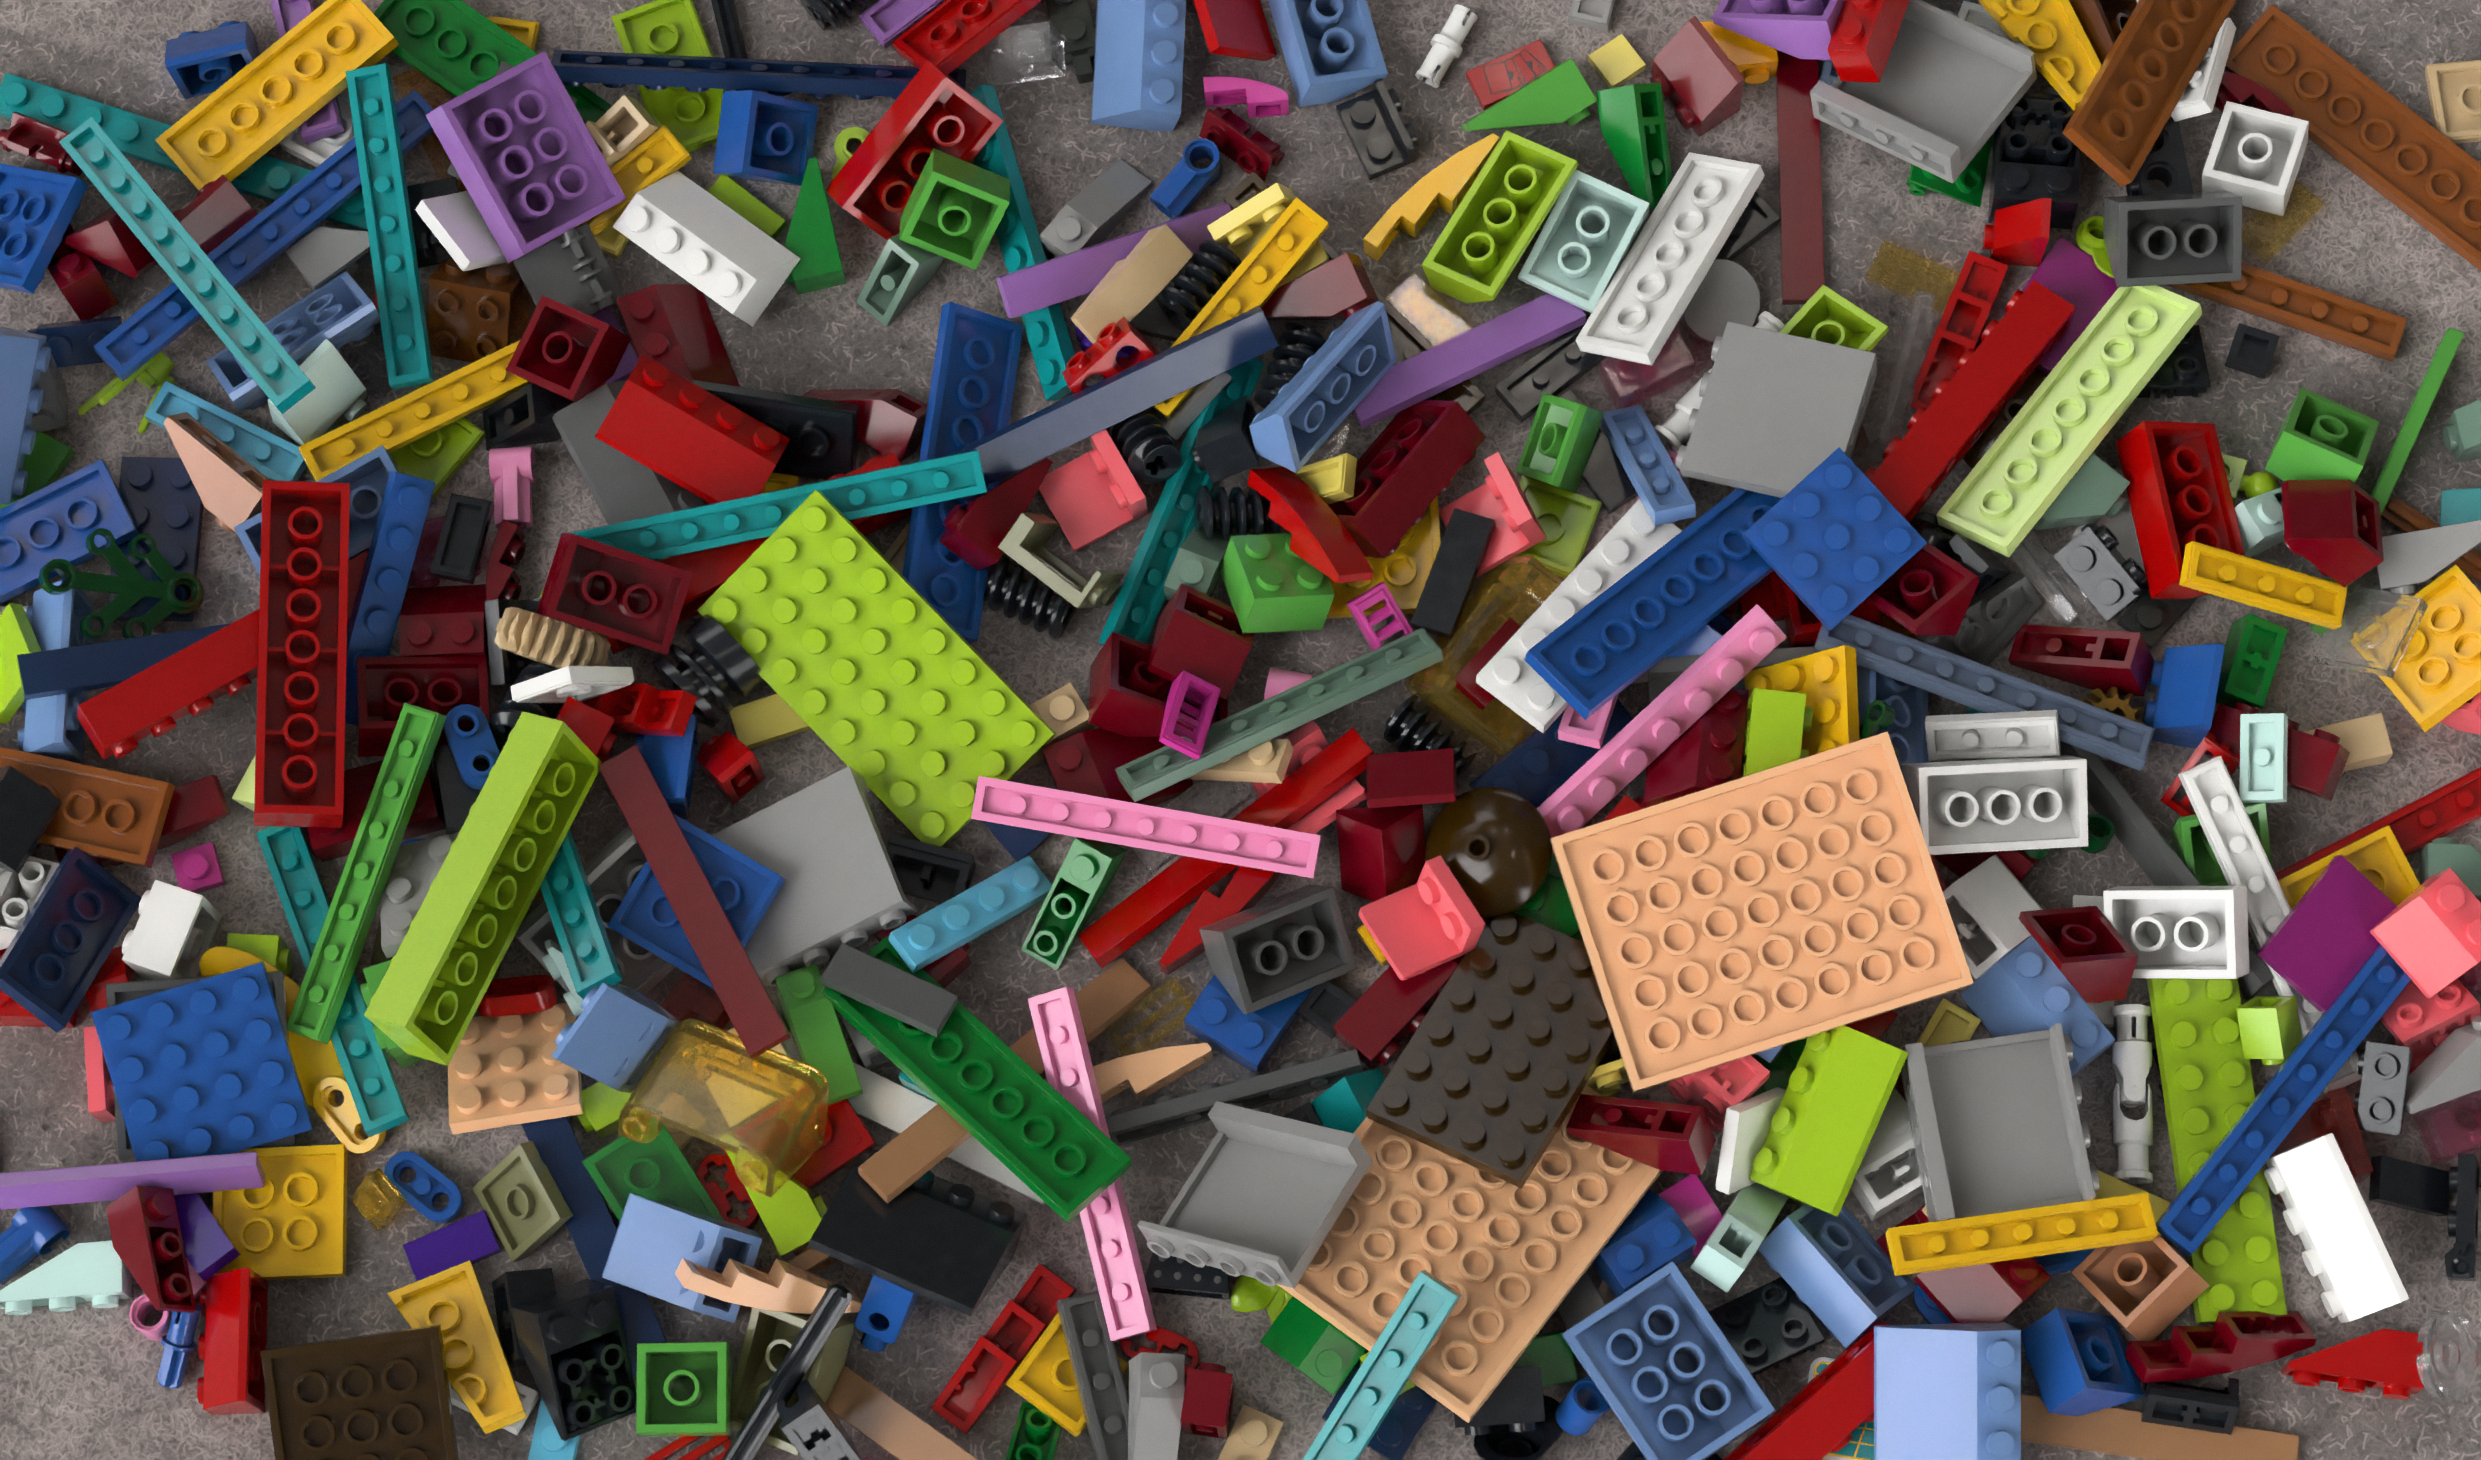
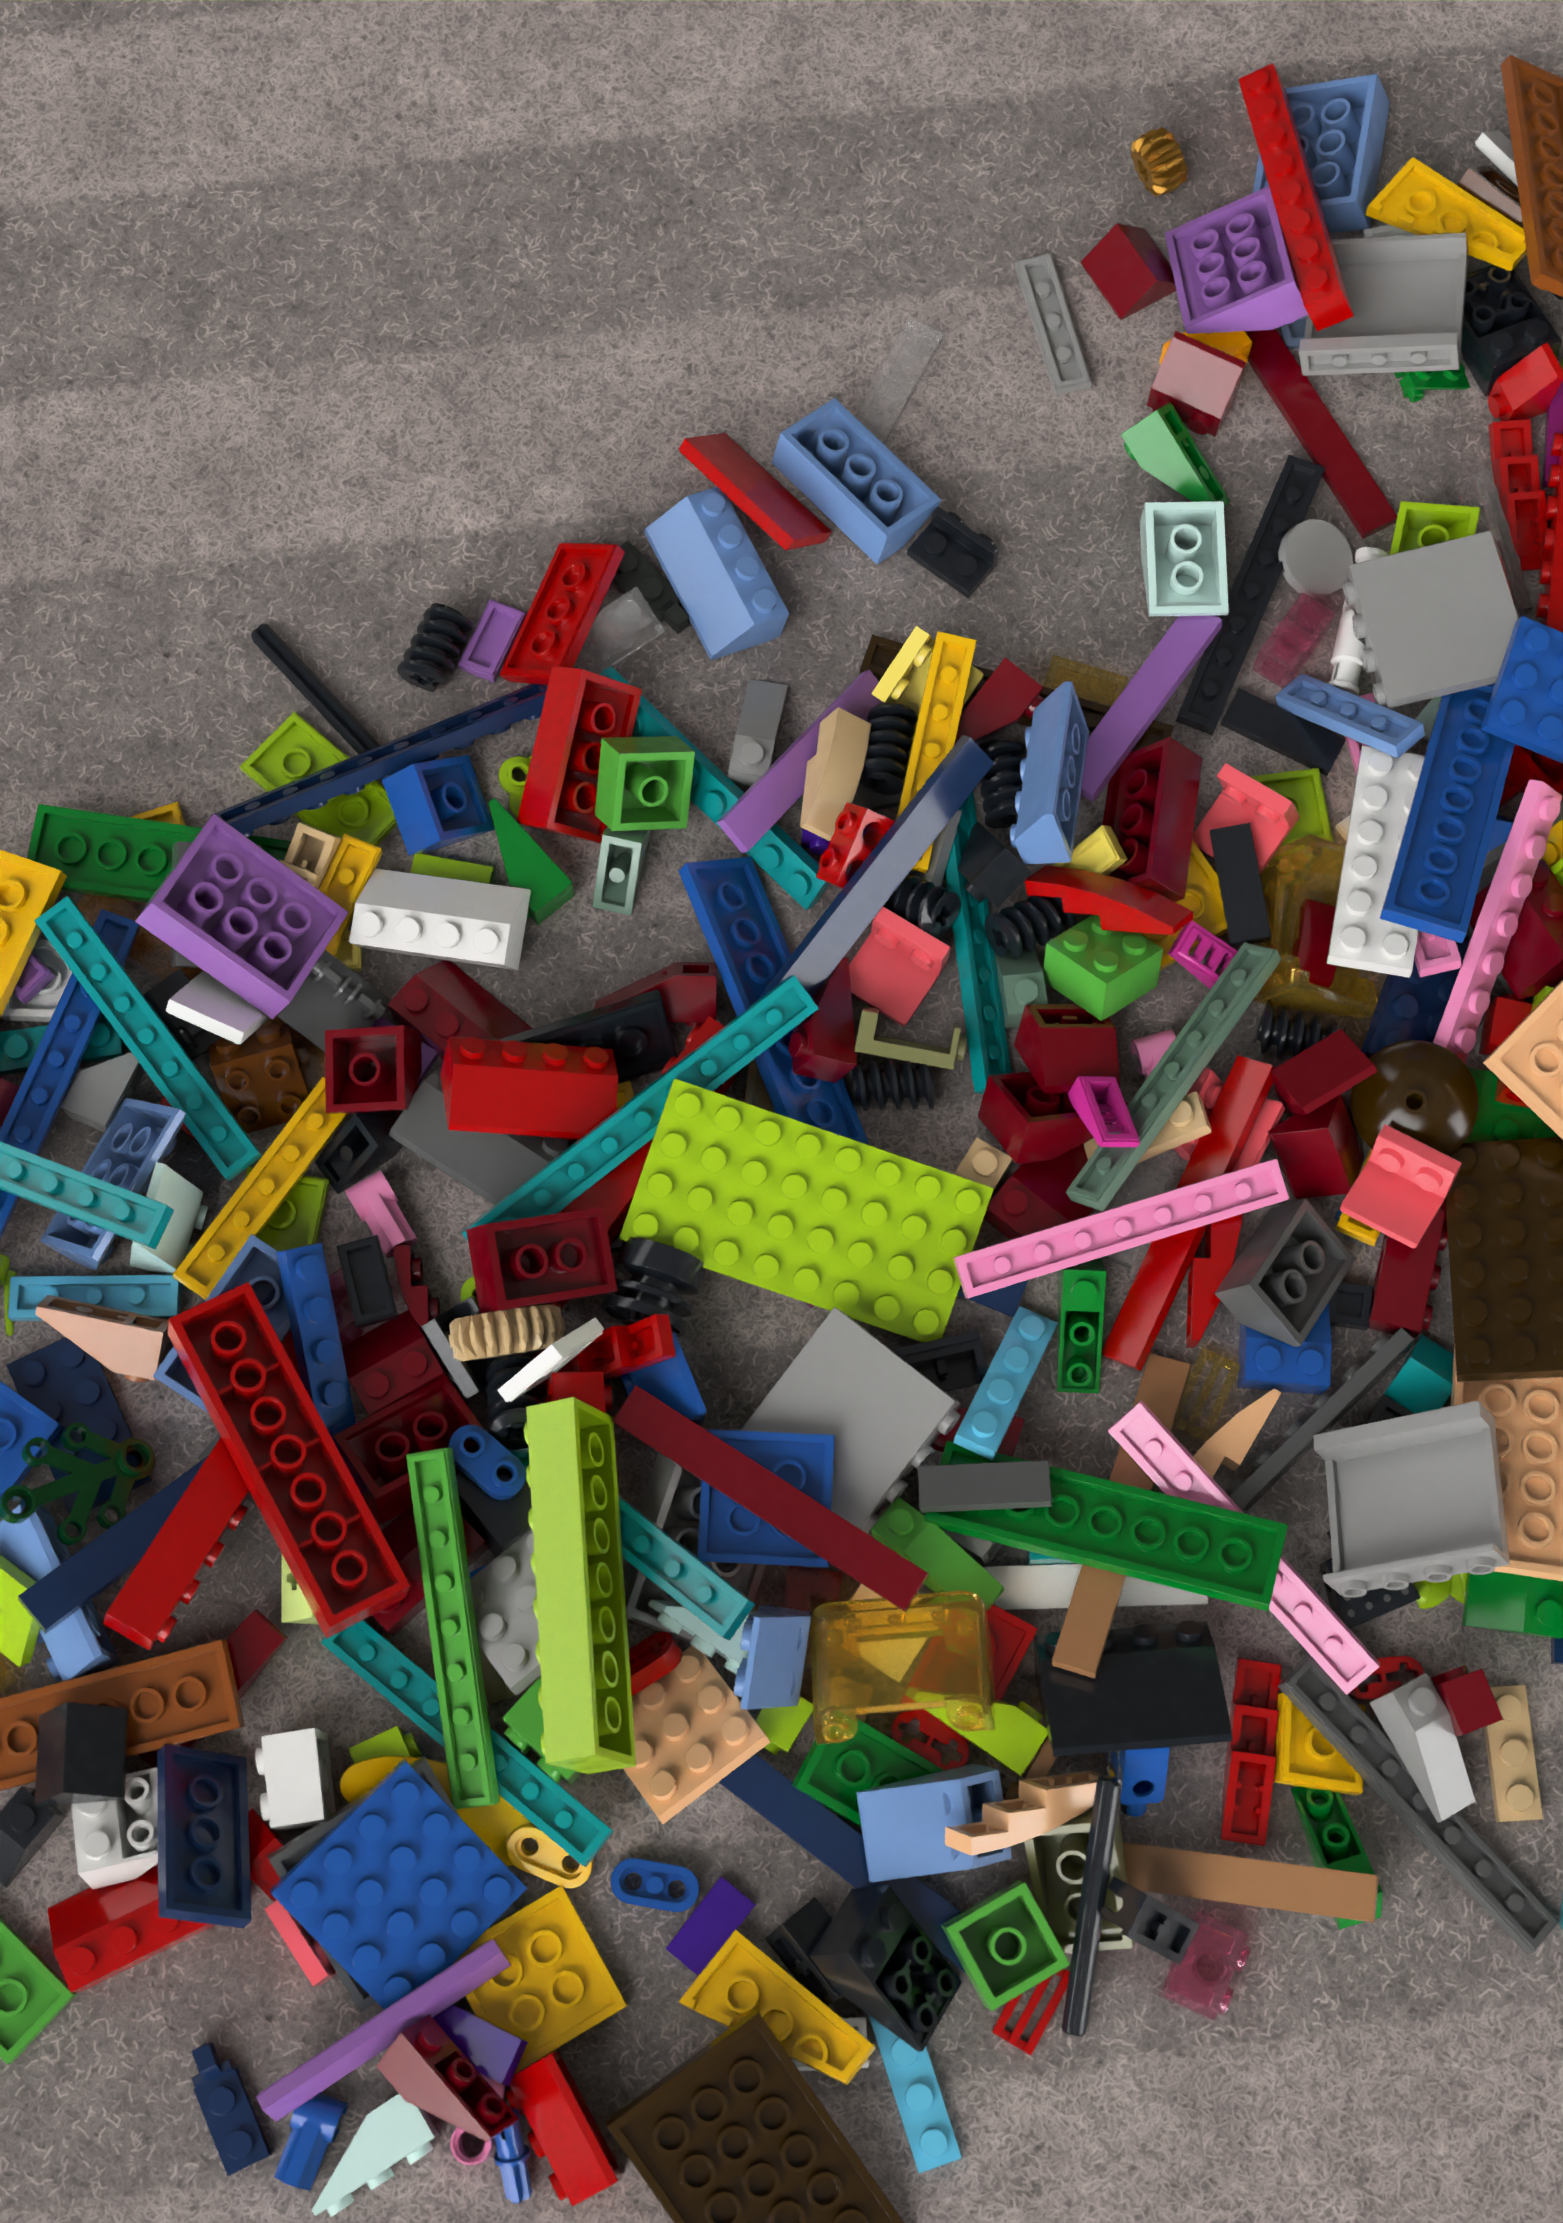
camera: 35 degrees left, 0 degrees up
dark pink plate [171,842,225,893] -> none
clear yellow plate [351,1168,406,1232] -> none
olive hinge [473,1141,573,1263] -> none
red slope [695,731,766,805] -> none
light yellow tile [730,694,811,749] -> none
blue piece [1149,138,1223,219] -> none
dark red hinge [1199,107,1285,182] -> none
dark pink slope [1203,76,1289,118] -> none
yellow slope [1363,133,1500,261] -> none
white pin [1415,4,1478,88] -> none
lime slope [1422,130,1579,304] -> none
bright green slope [1460,58,1597,133] -> none
red tile [1466,39,1555,111] -> none
bright green slope [1517,393,1604,493] -> none
white plate [1576,152,1765,365] -> none
light yellow tile [1588,34,1646,89] -> none
clear yellow tile [1866,240,1960,313] -> none

